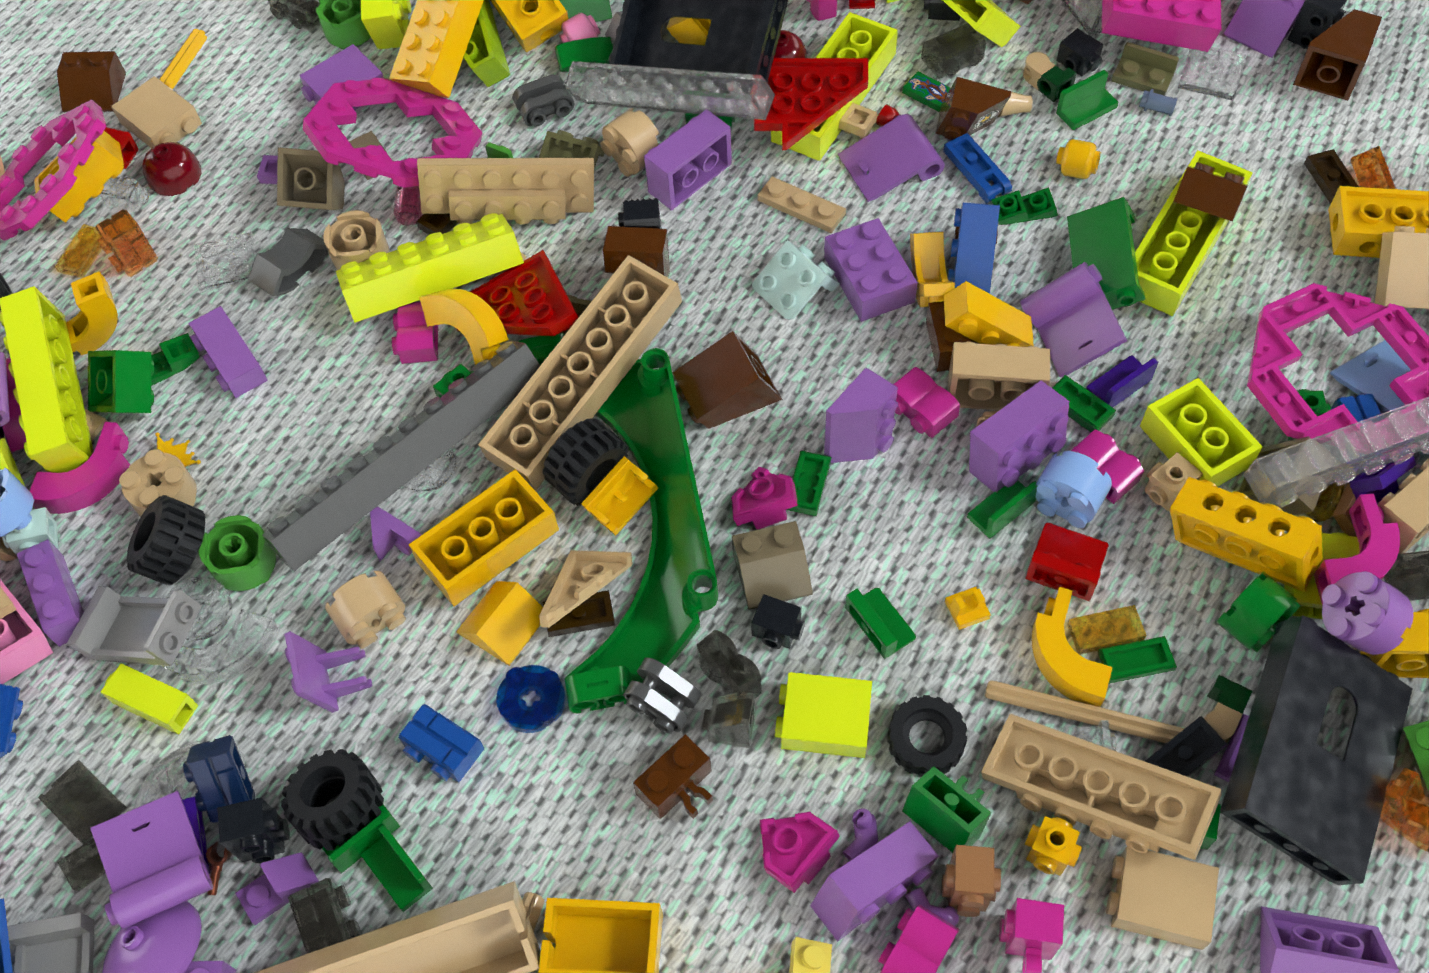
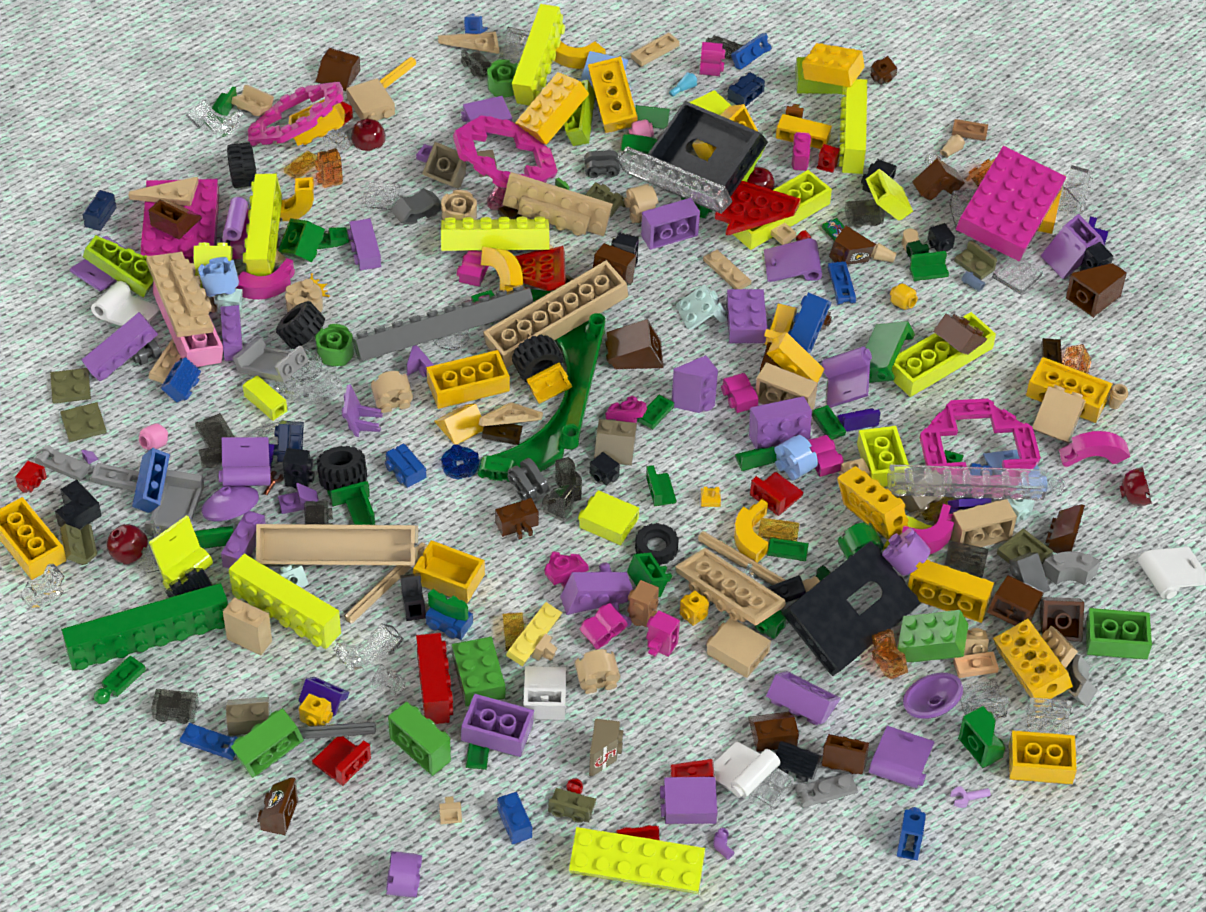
camera: 15 degrees right, 10 degrees down
green slope [992,187,1058,225] -> none

